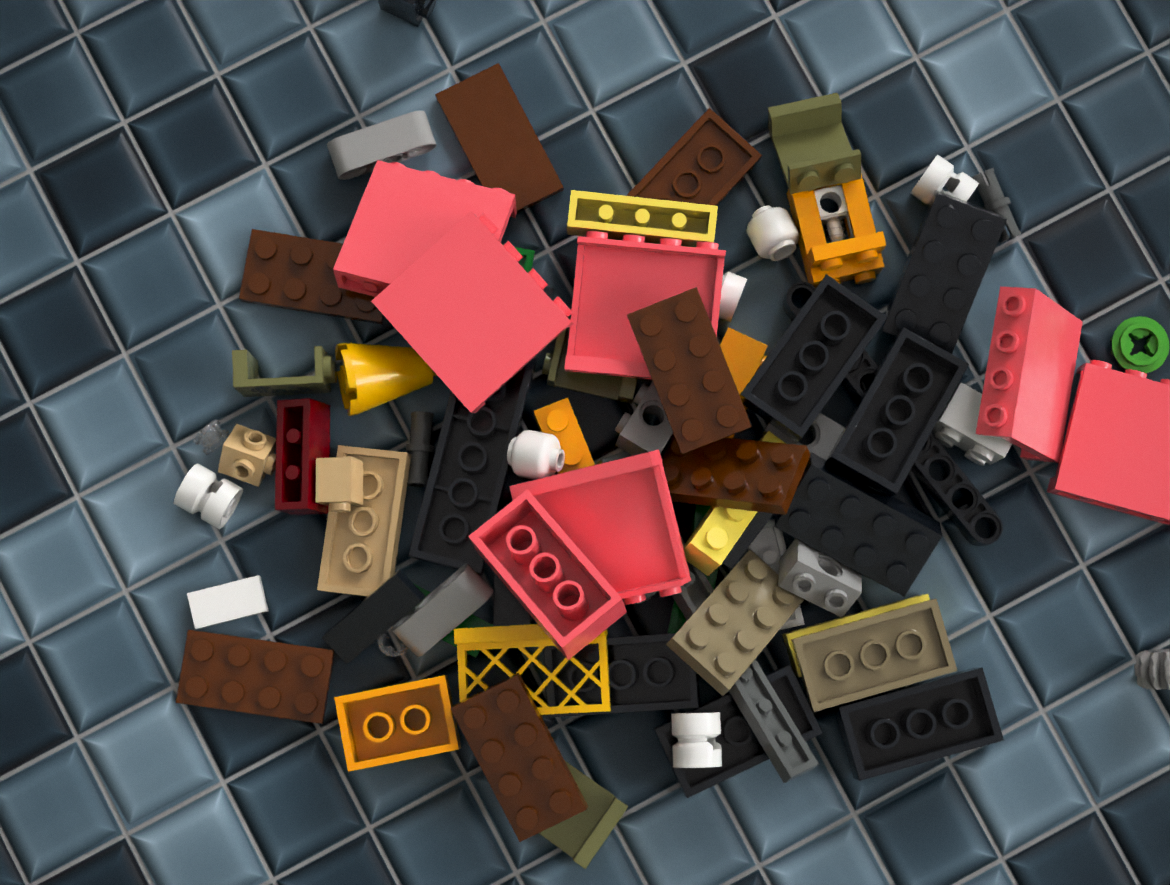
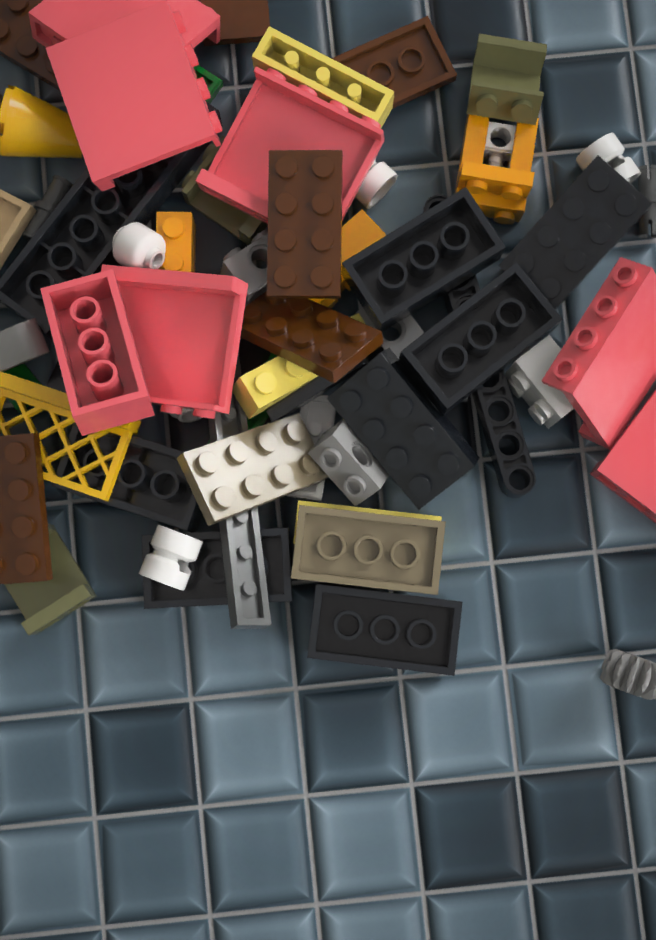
camera: 25 degrees right, 0 degrees up
white head [746,205,800,261] -> none

